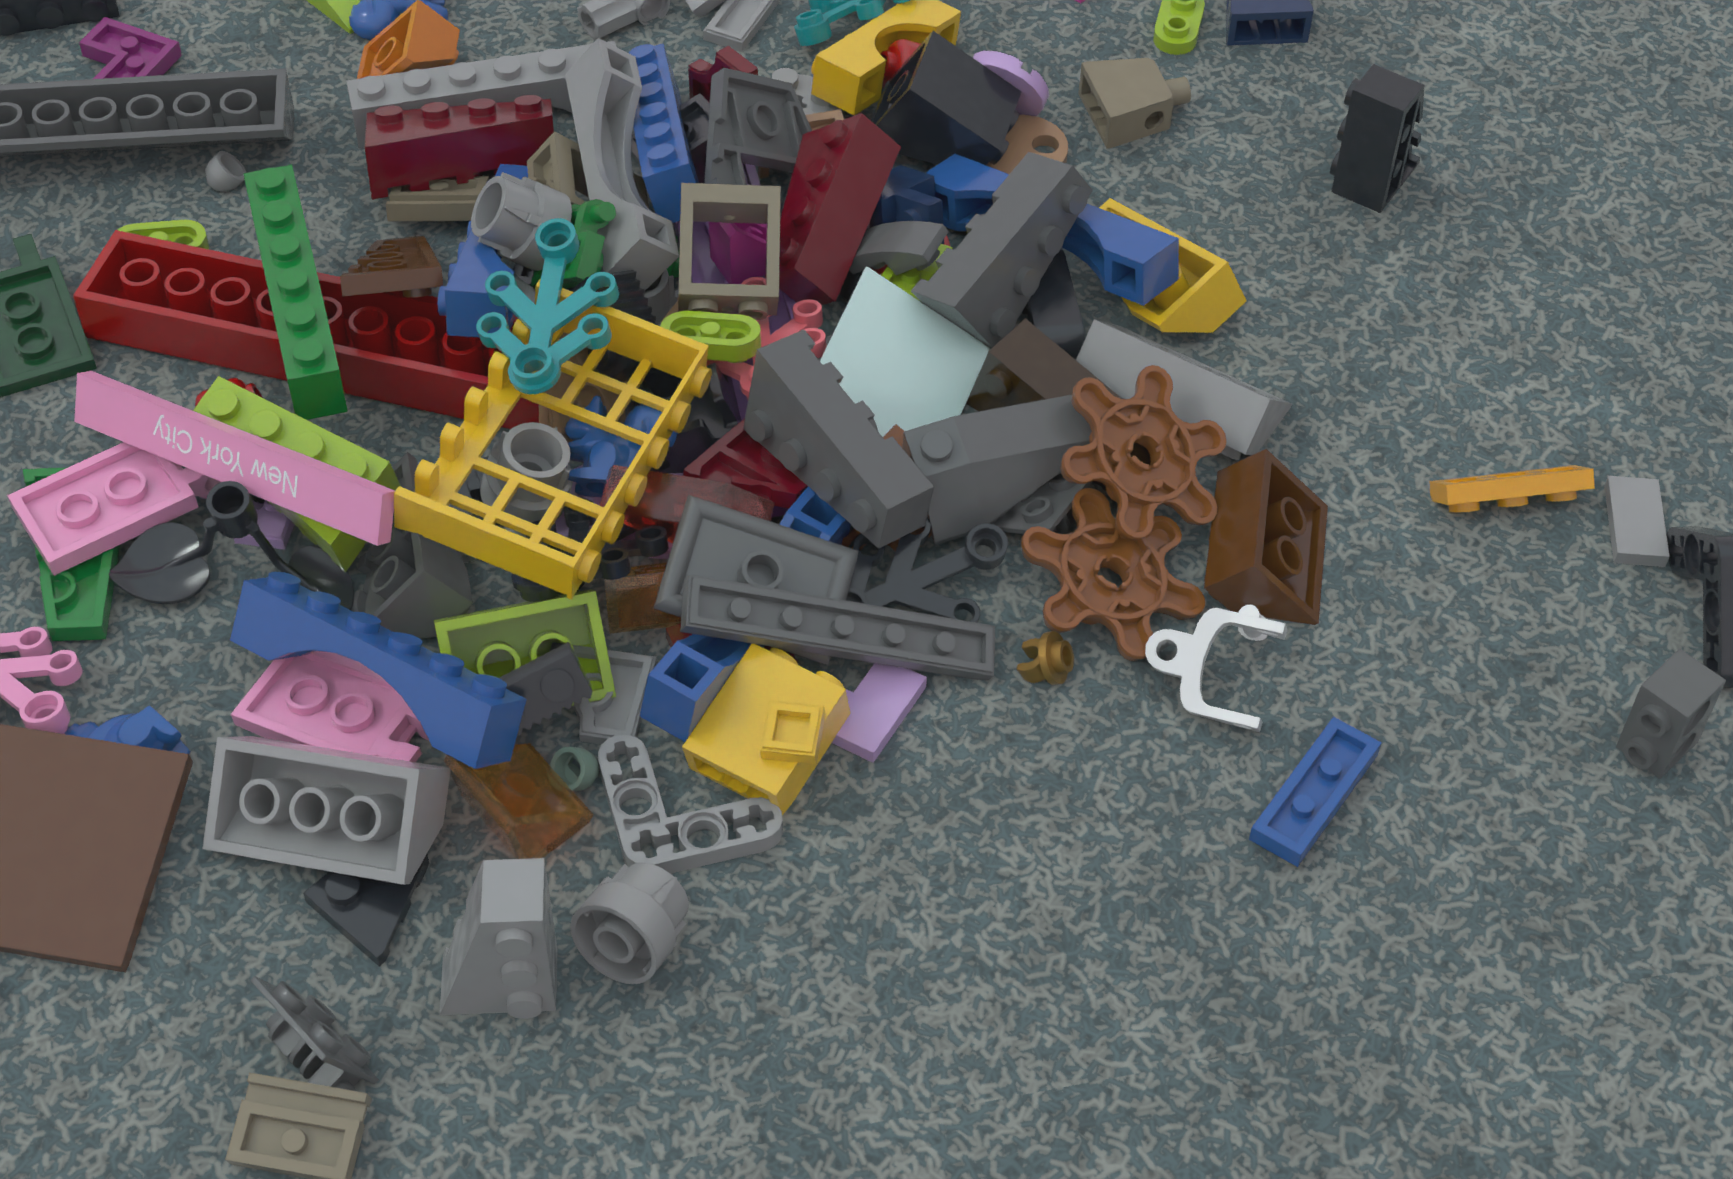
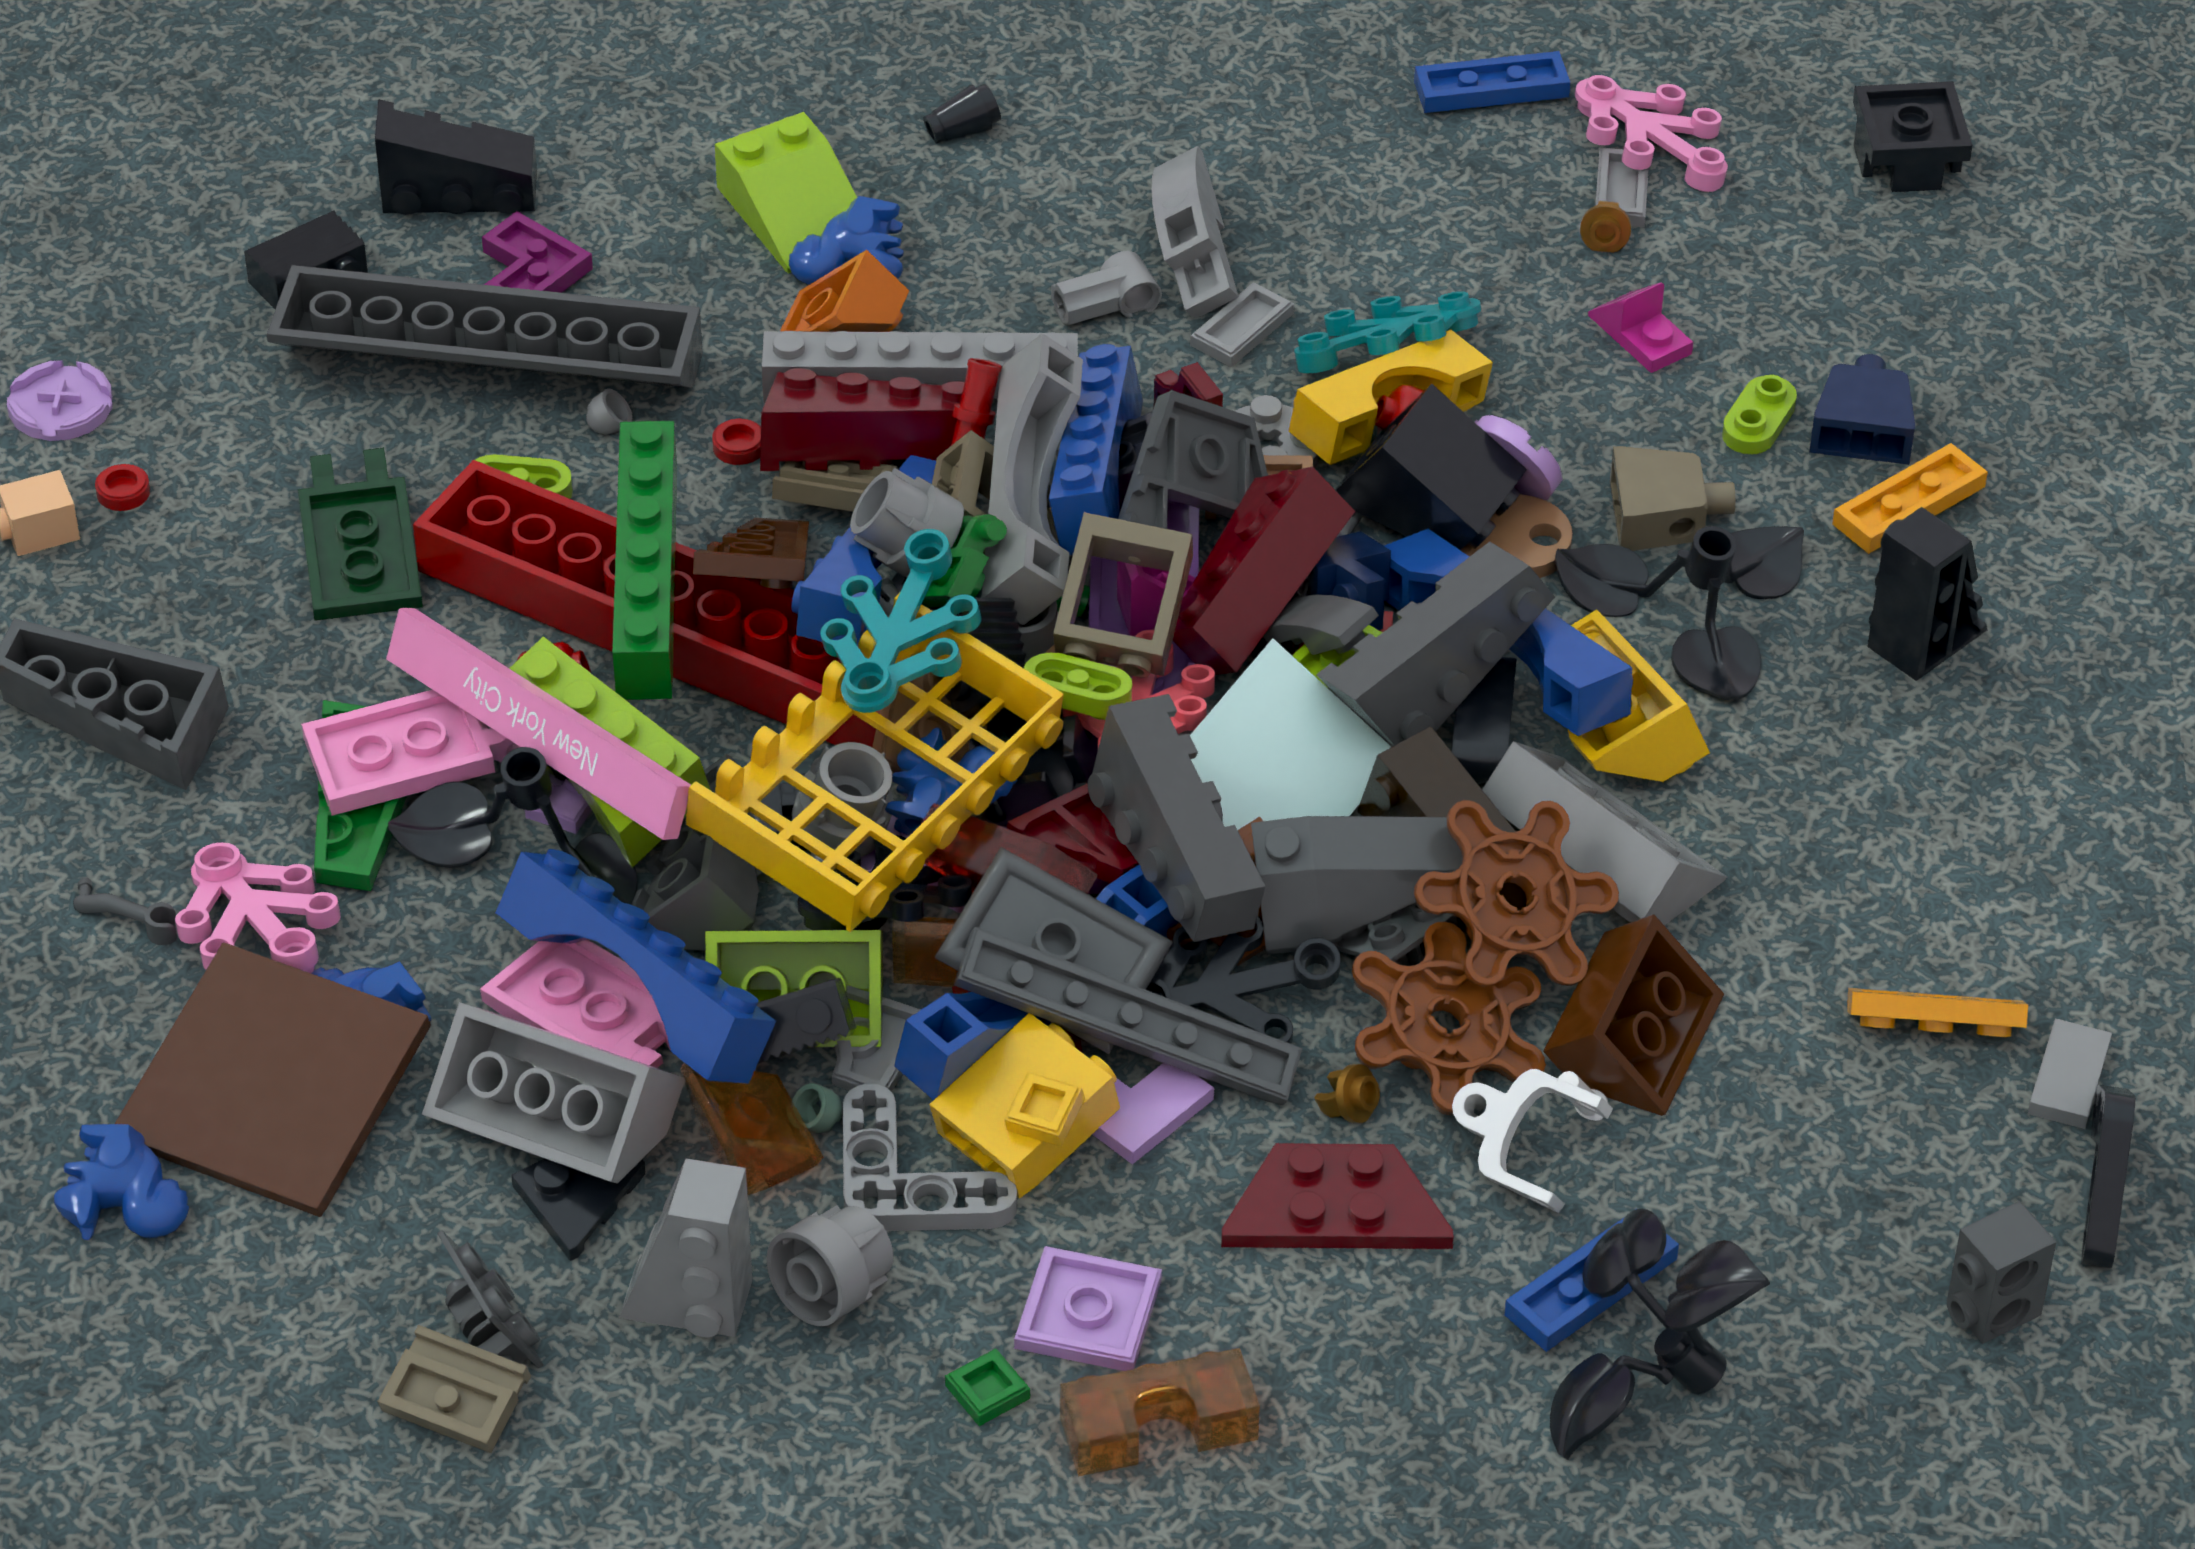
camera: 15 degrees right, 5 degrees down
none -> red tile [712,418,761,465]
none -> green tile [945,1348,1030,1426]
none -> red pin [951,358,1002,446]
none -> lavender tile [1014,1246,1162,1373]
none -> clear orange arch [1060,1348,1260,1477]
none -> dark red wing [1221,1143,1454,1249]
none -> black plant [1550,1208,1770,1460]
none -> black plant [1555,526,1804,700]
none -> light orange plate [1832,443,1988,554]

